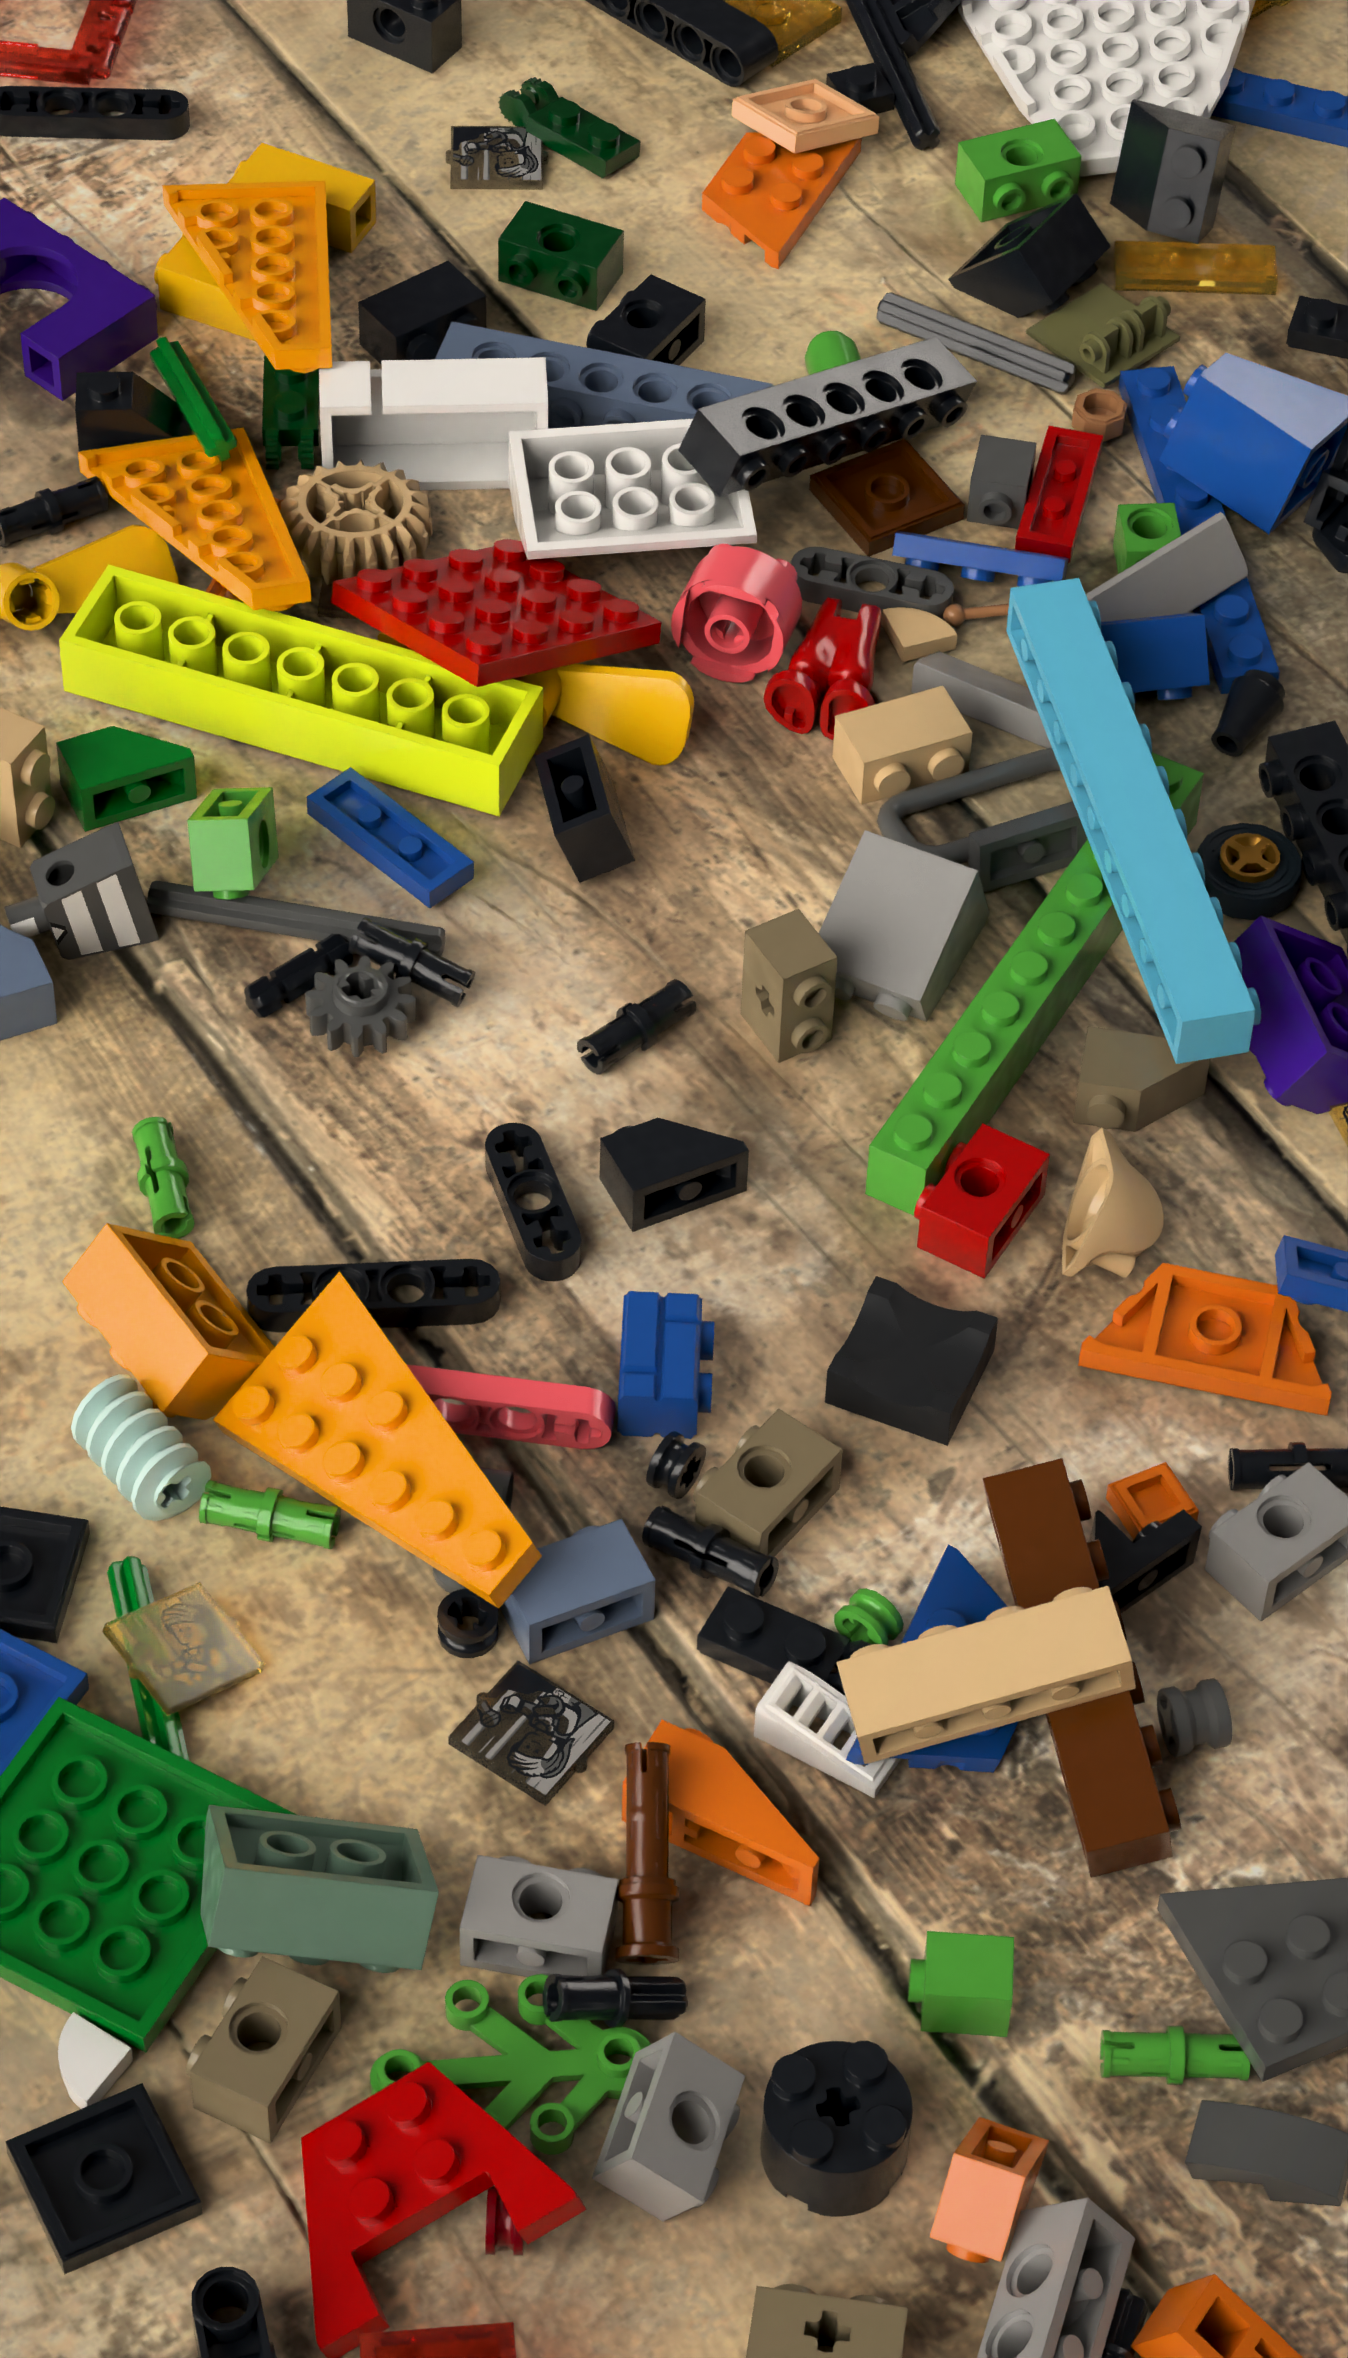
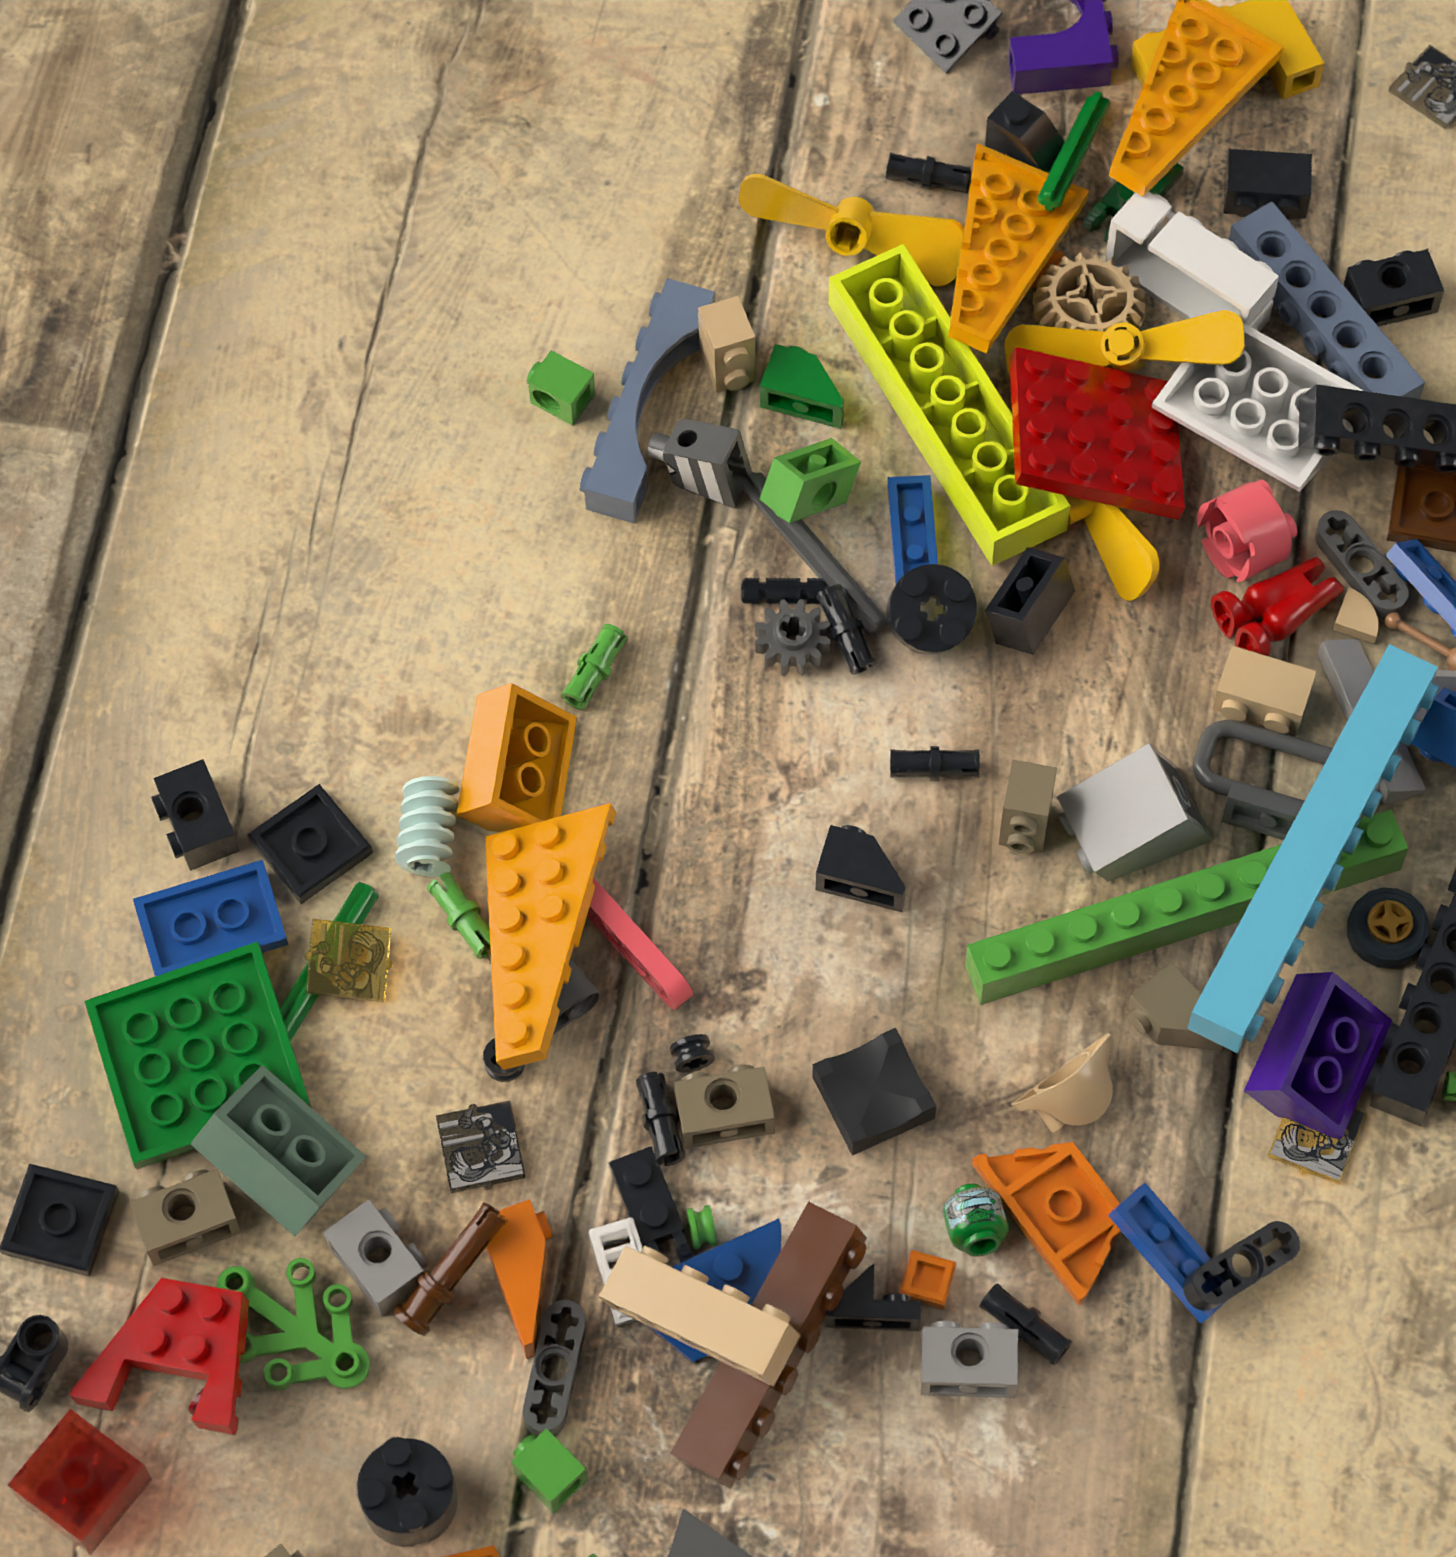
camera: 45 degrees right, 15 degrees up
white tile [58,2012,133,2109] -> none
black beam [246,1259,501,1333] -> none
black beam [485,1123,581,1281] -> none
dark green brick [498,201,624,311] -> none
sand blue brick [500,1519,656,1664] -> none
black axle [543,1969,688,2027] -> none
light grey brick [592,2032,745,2222] -> none
blue brick [617,1291,715,1439] -> none
red brick [914,1123,1050,1279] -> none
dark grey wheel [1157,1678,1232,1757] -> none
none -> dark grey beam [522,1300,587,1436]
none -> black brick [886,564,977,655]
none -> head [943,1183,1009,1257]
none -> yellow piece [1004,310,1245,376]

